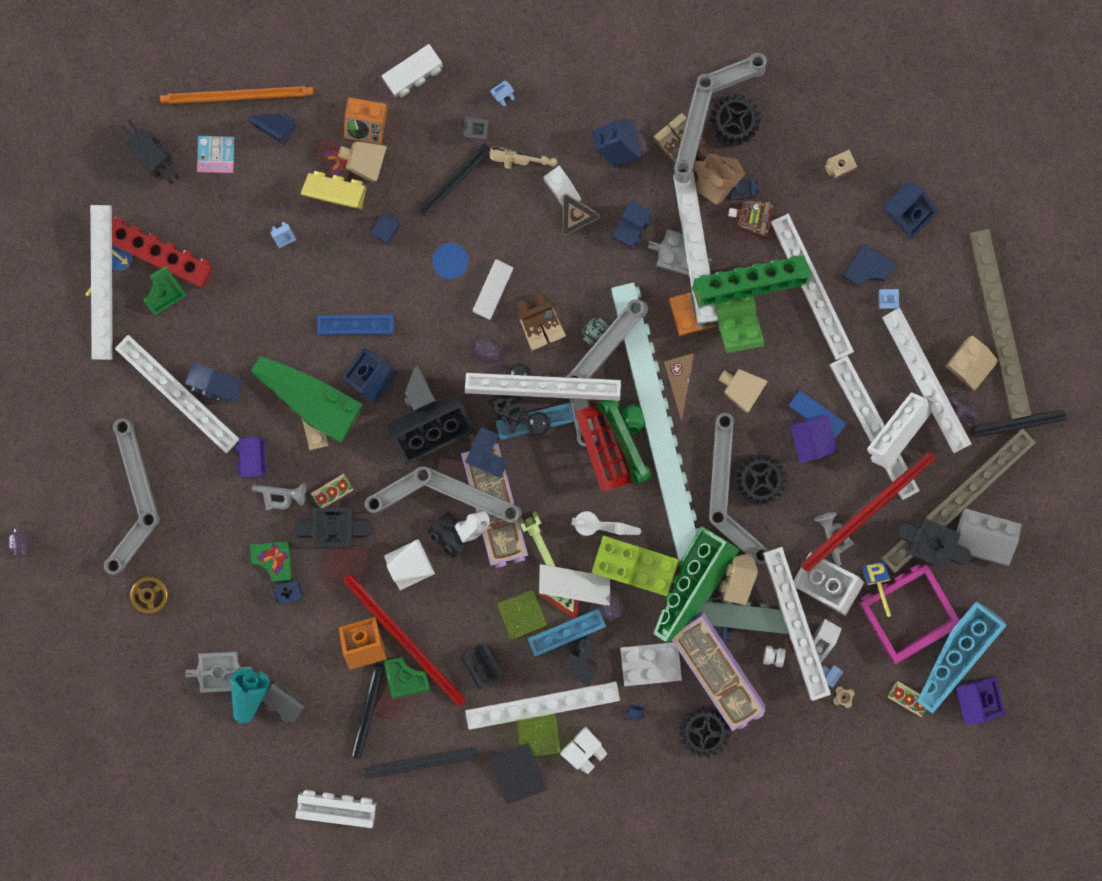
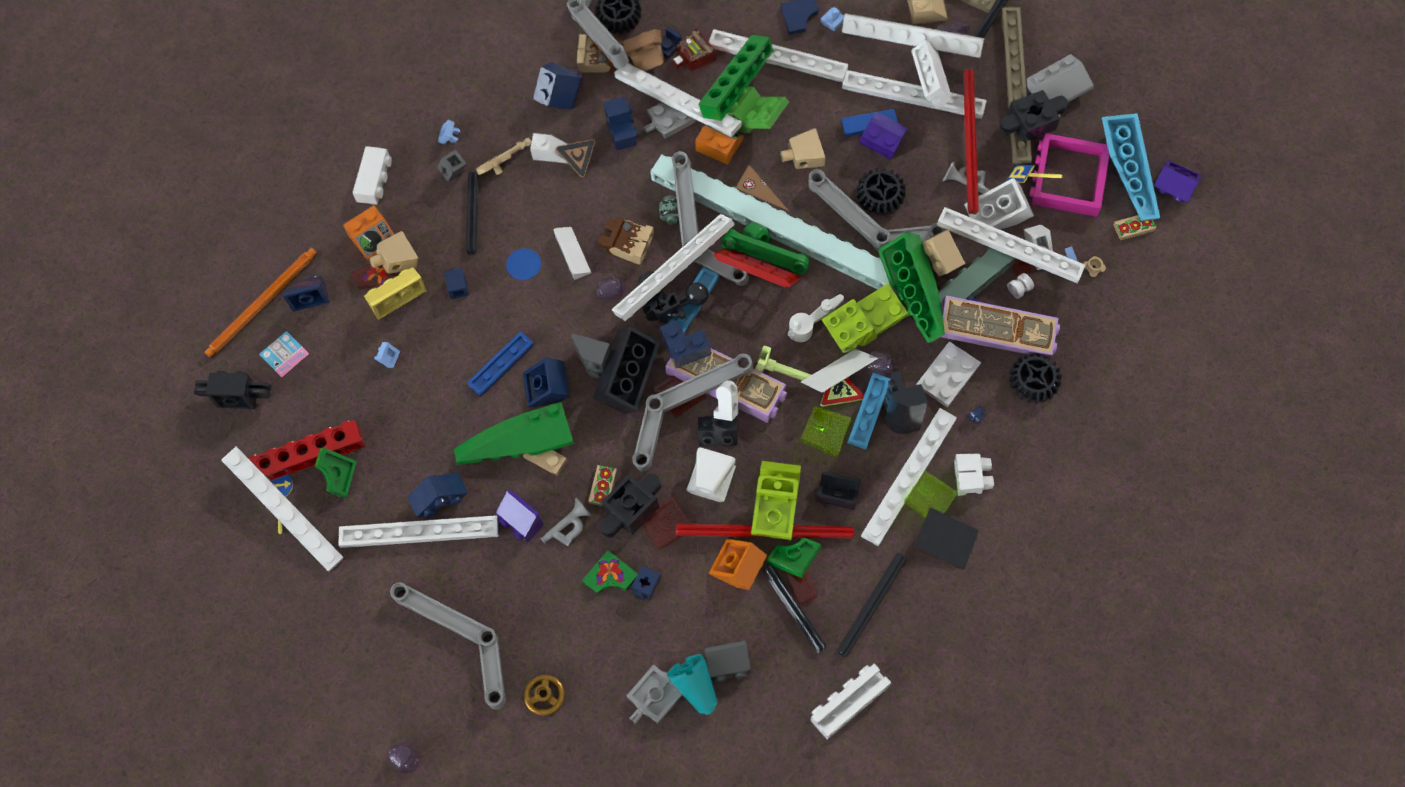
camera: 45 degrees left, 20 degrees down
none -> lime piece [751,461,801,540]

